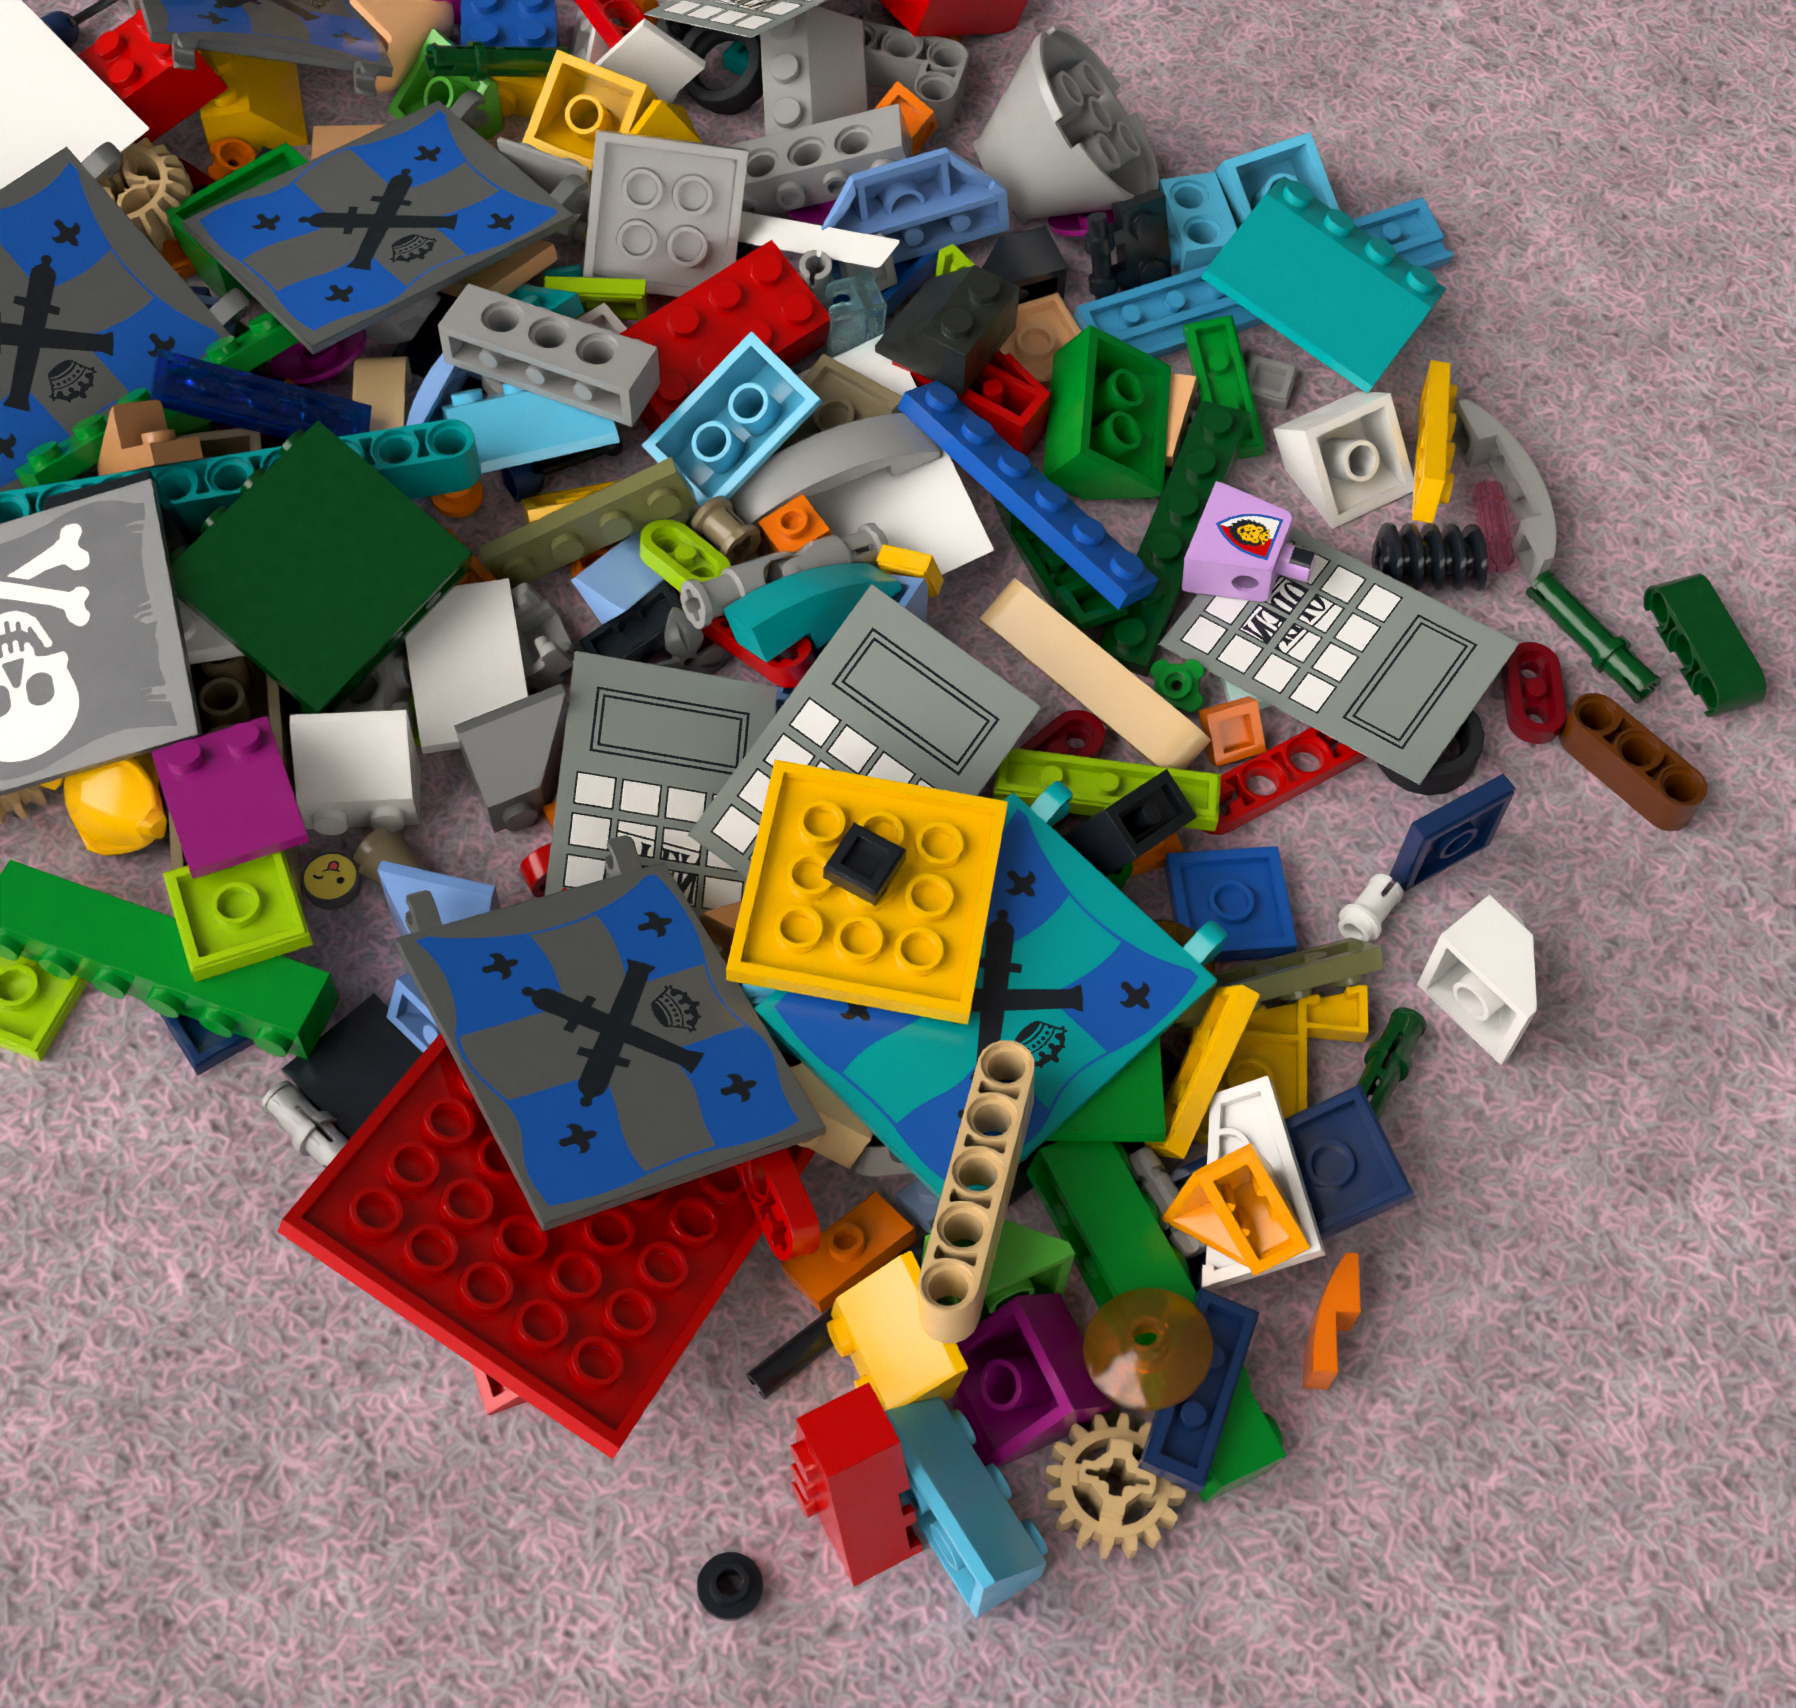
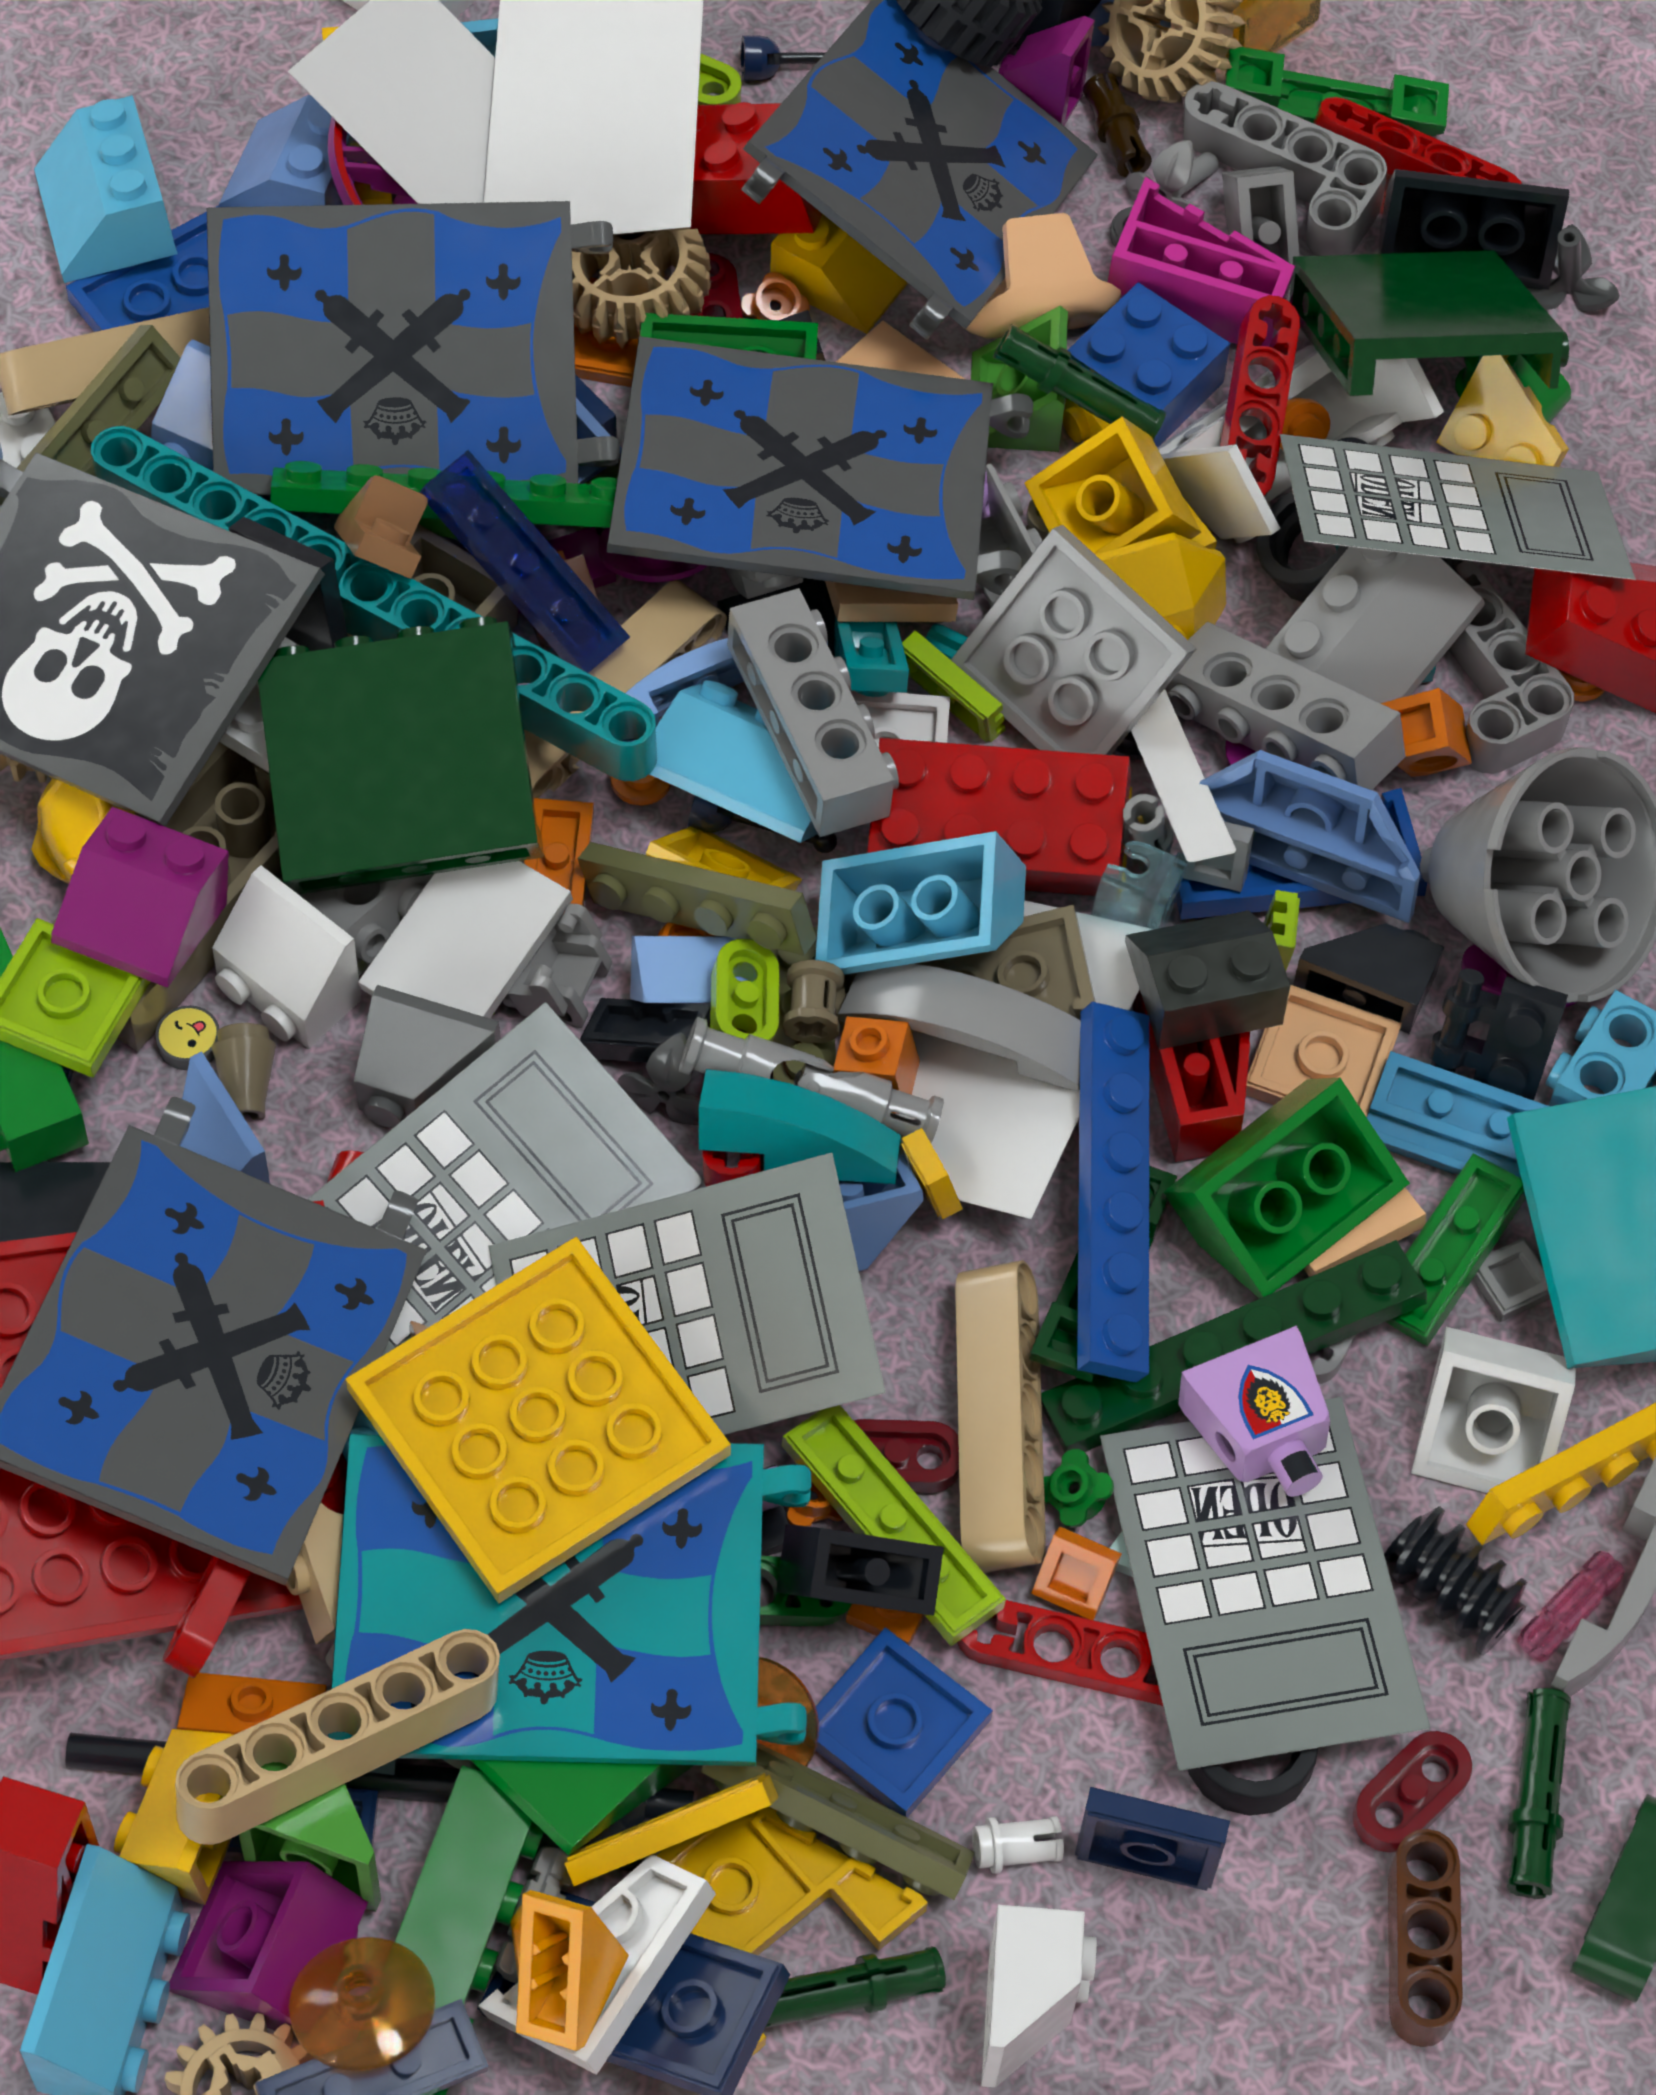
camera: 45 degrees right, 0 degrees up
black tile [823,822,906,906] -> none

